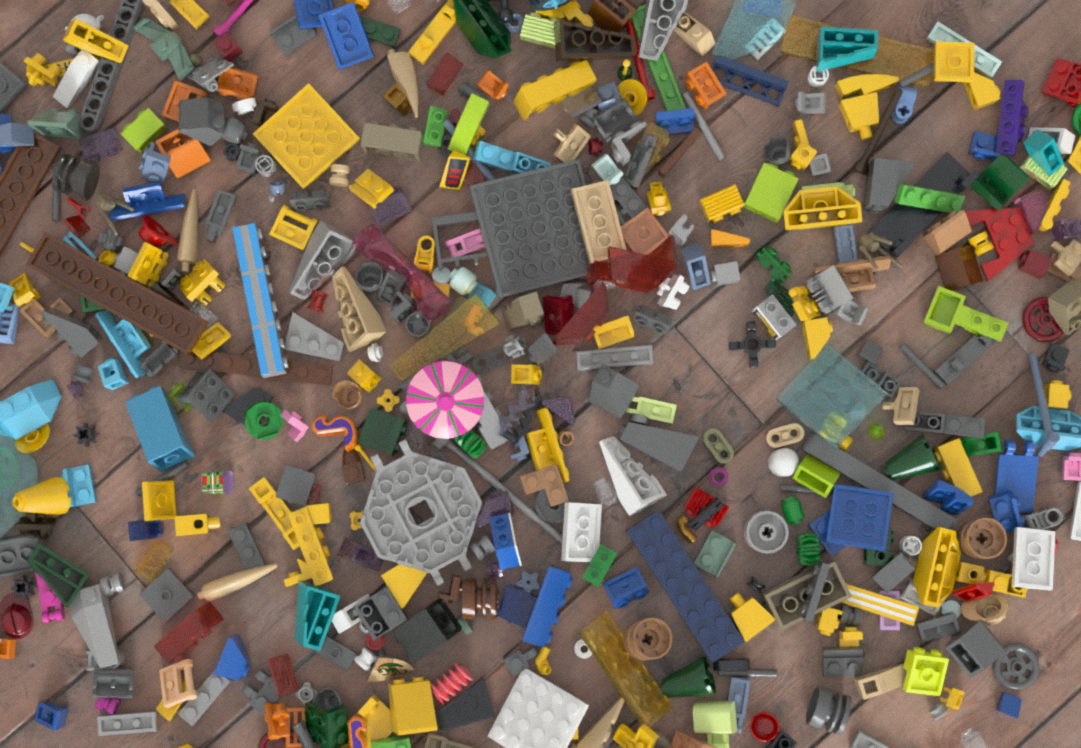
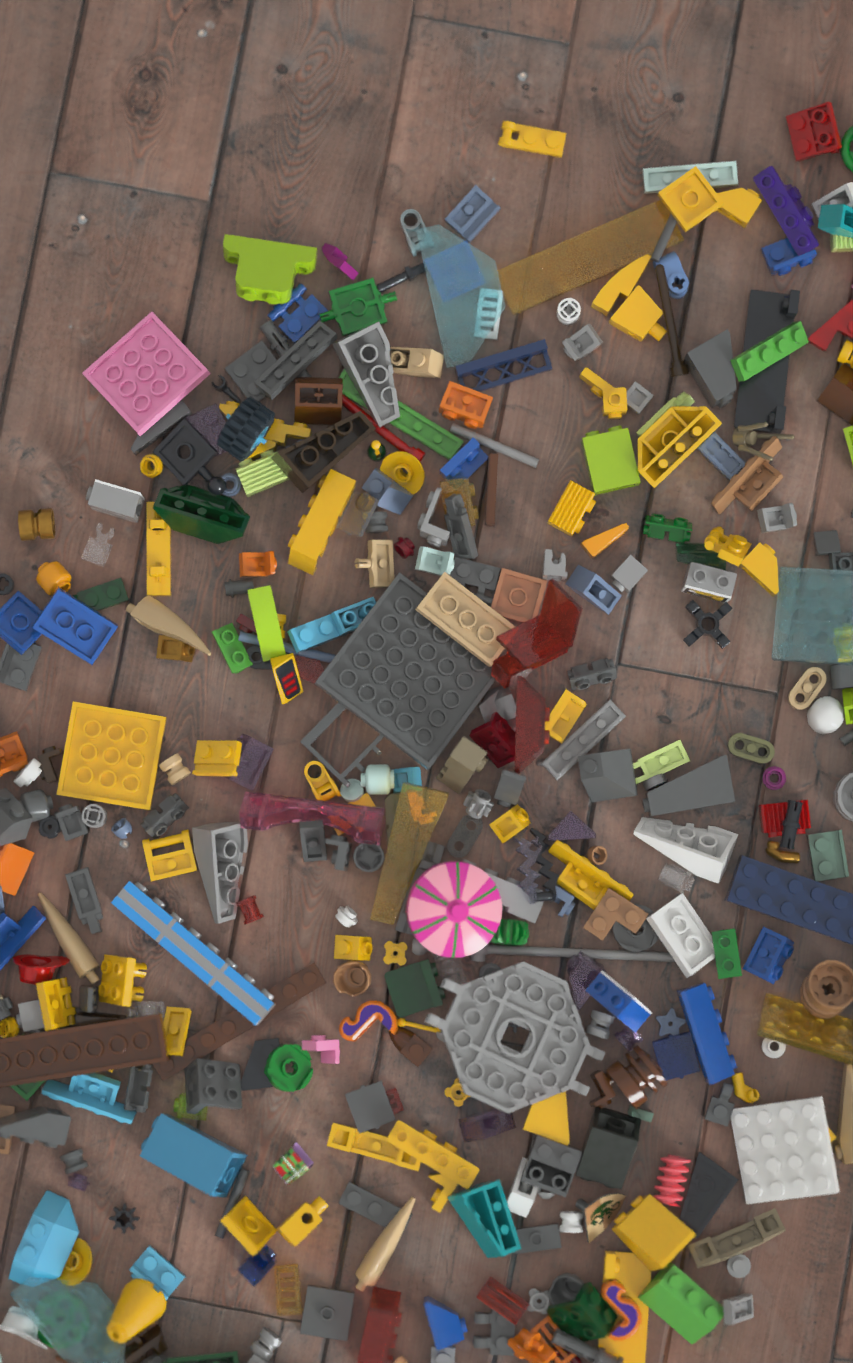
camera: 45 degrees left, 0 degrees up
medium azure brick [97,358,129,390] -> none
light grey wing [285,312,345,362] -> none
yellow brick [305,503,333,524] -> none
tan wedge [332,267,386,352] -> none
dark grey hair [355,261,384,292] -> none
dark tan brick [361,121,424,162] -> none
red plate [366,634,385,651] -> none
clear red slope [426,52,463,96] -> none
bright pink plate [445,228,485,258] -> none
dark grey hinge [593,98,639,142] -> none
yellow hips [646,182,671,216] -> none
white hips [656,274,690,310] -> none
dark grey hair [764,135,792,166] -> none
light grey hinge [806,265,854,314] -> none
teal wedge [816,27,878,72] -> none
slope [923,210,972,256] -> none
dark green bracket [971,153,1030,211] -> none

